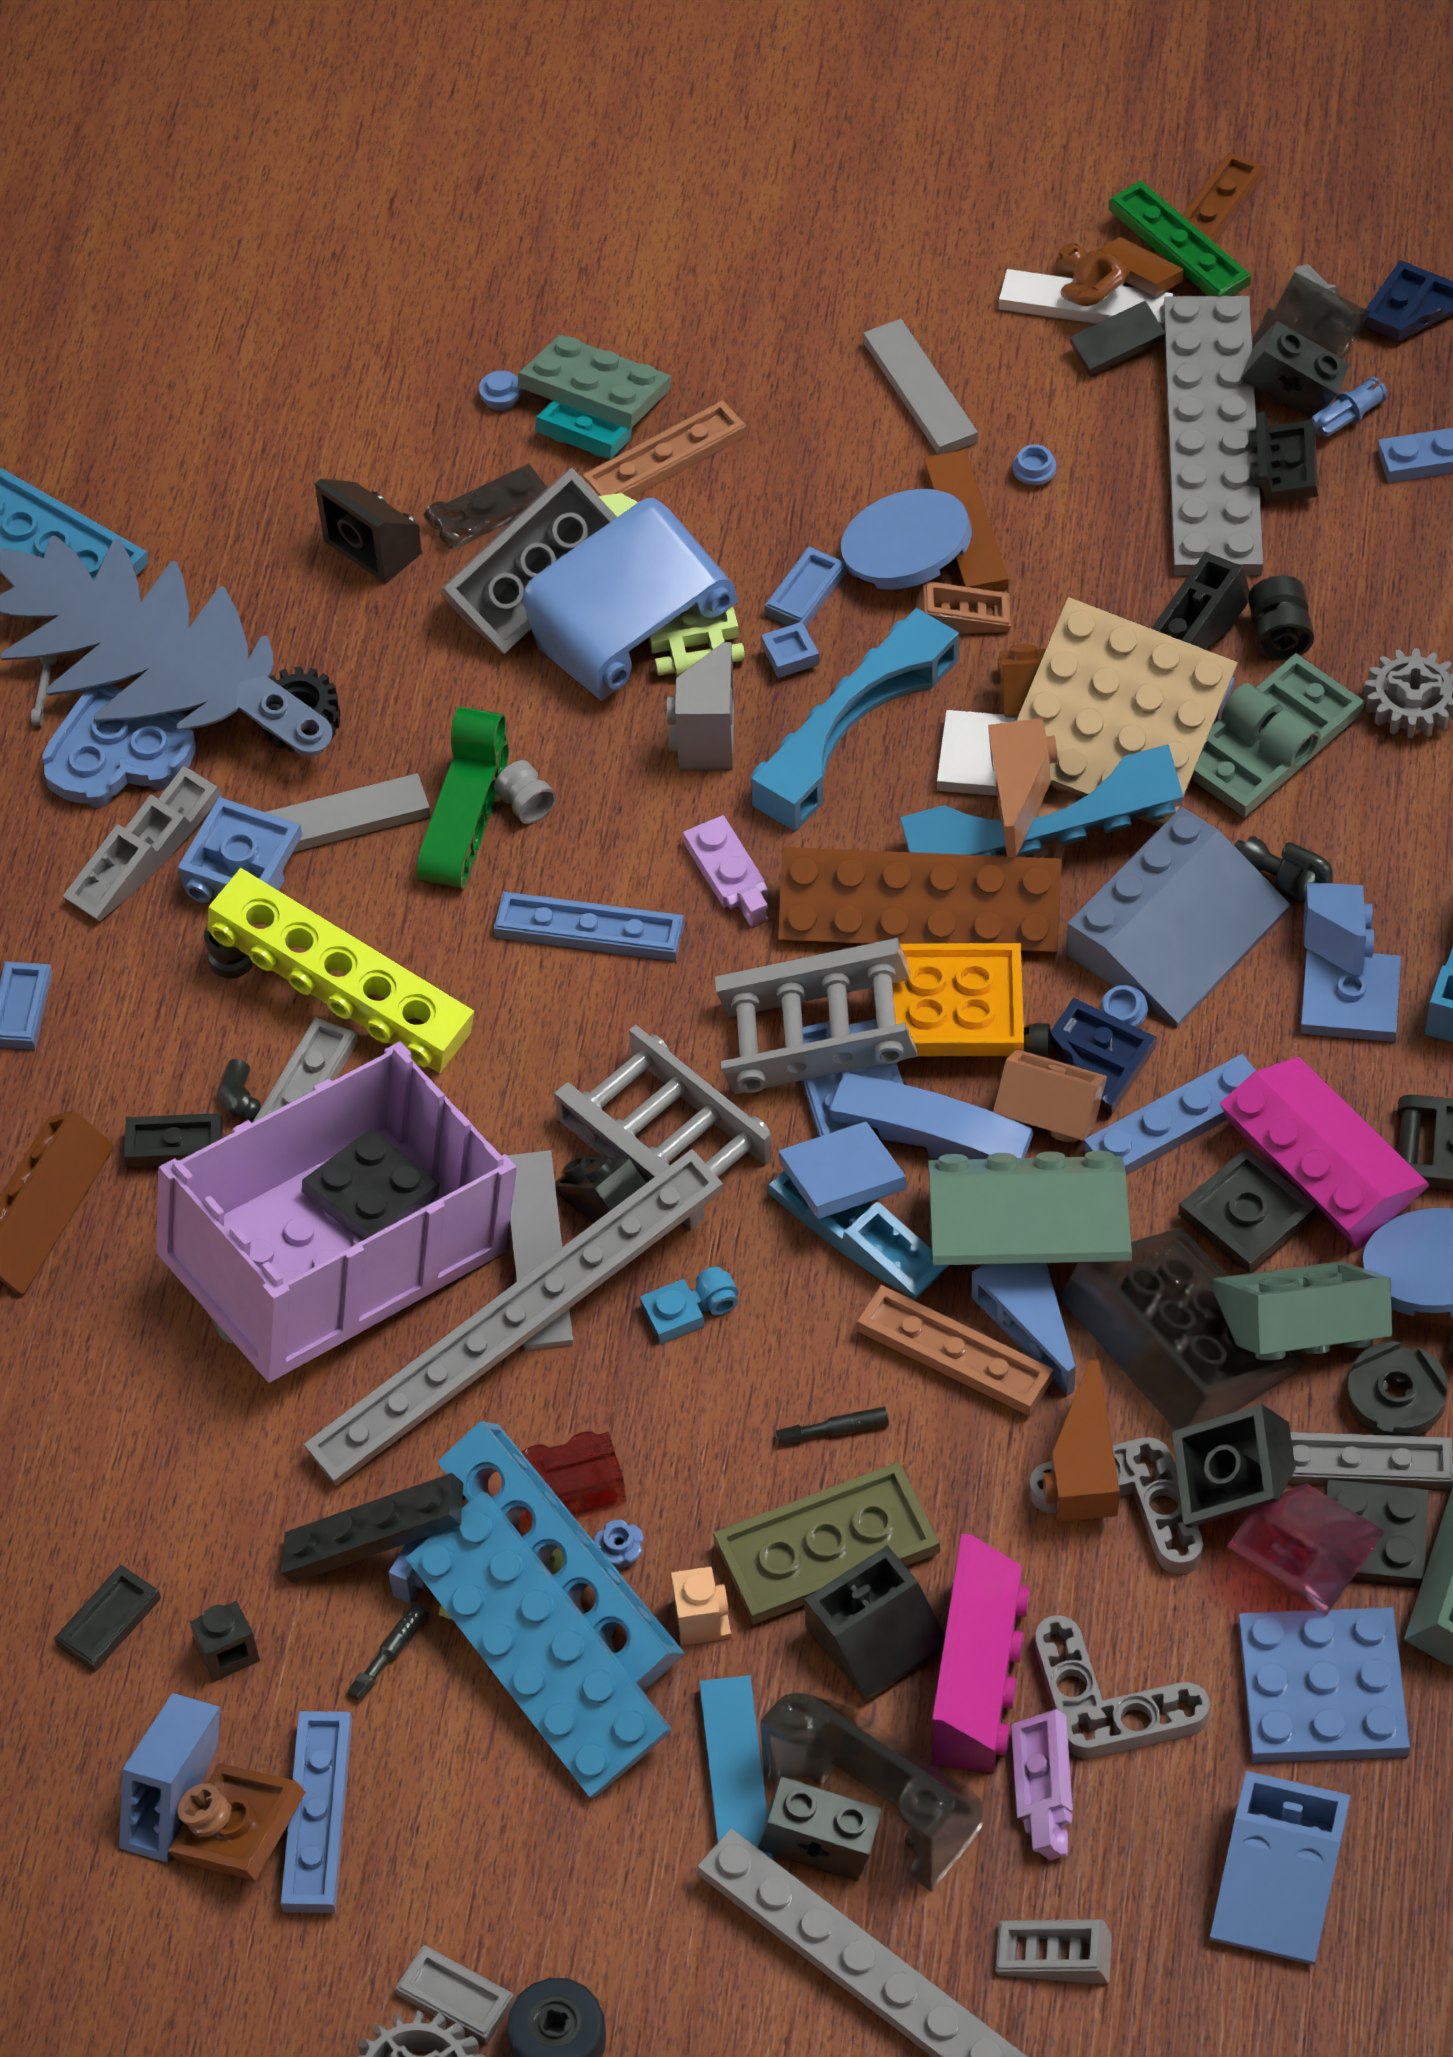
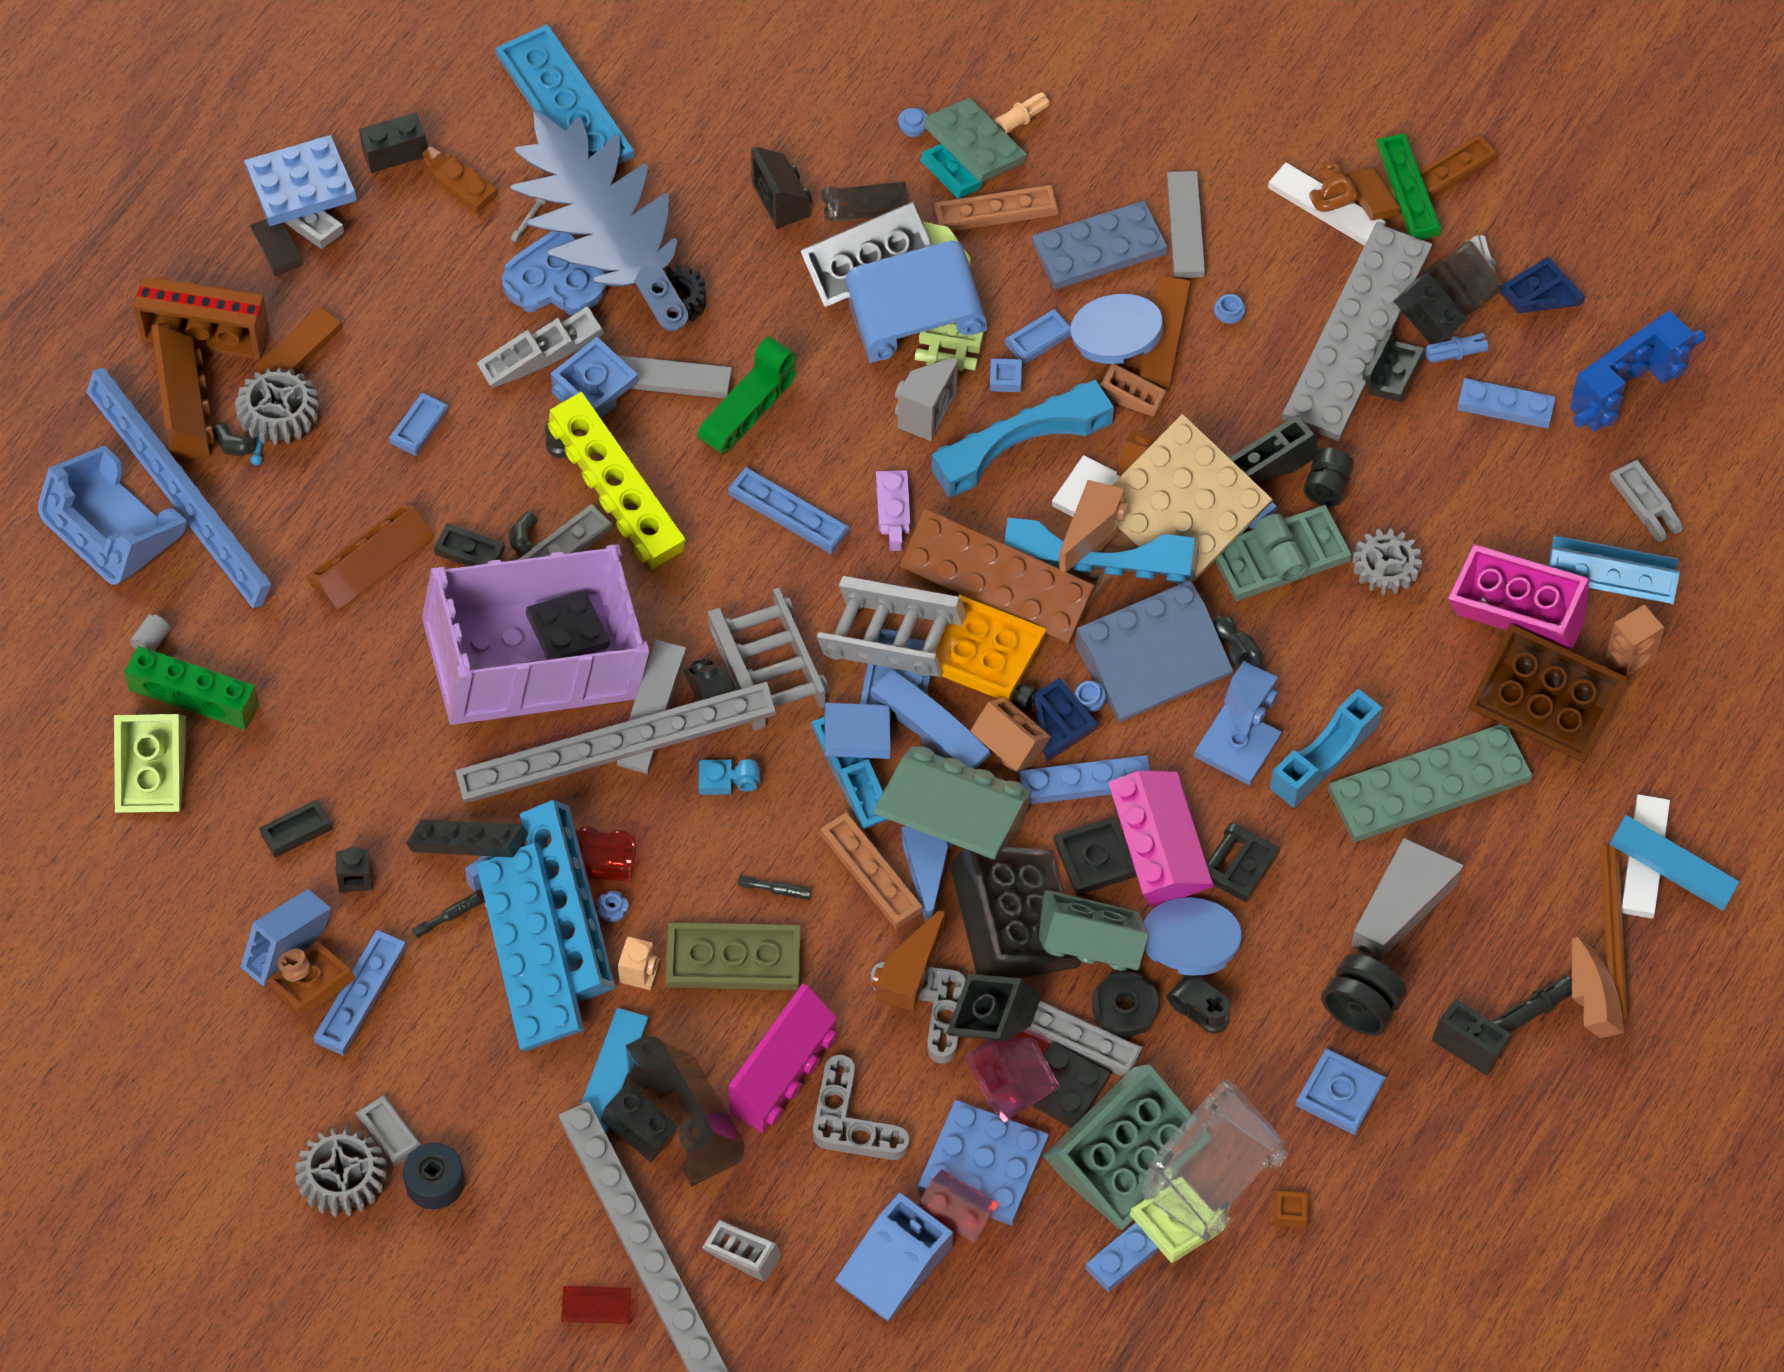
camera: 20 degrees right, 5 degrees up
light grey wheel [494,760,557,824] -> none
pearl dark grey slope [804,1545,945,1702] -> none
lavender hinge [1011,1709,1073,1860] -> none
pearl dark grey tile [1070,300,1166,376] -> none
none -> clear red brick [918,1169,1000,1243]
none -> light nougat axle [994,92,1049,134]
none -> sand blue plate [1031,201,1167,290]

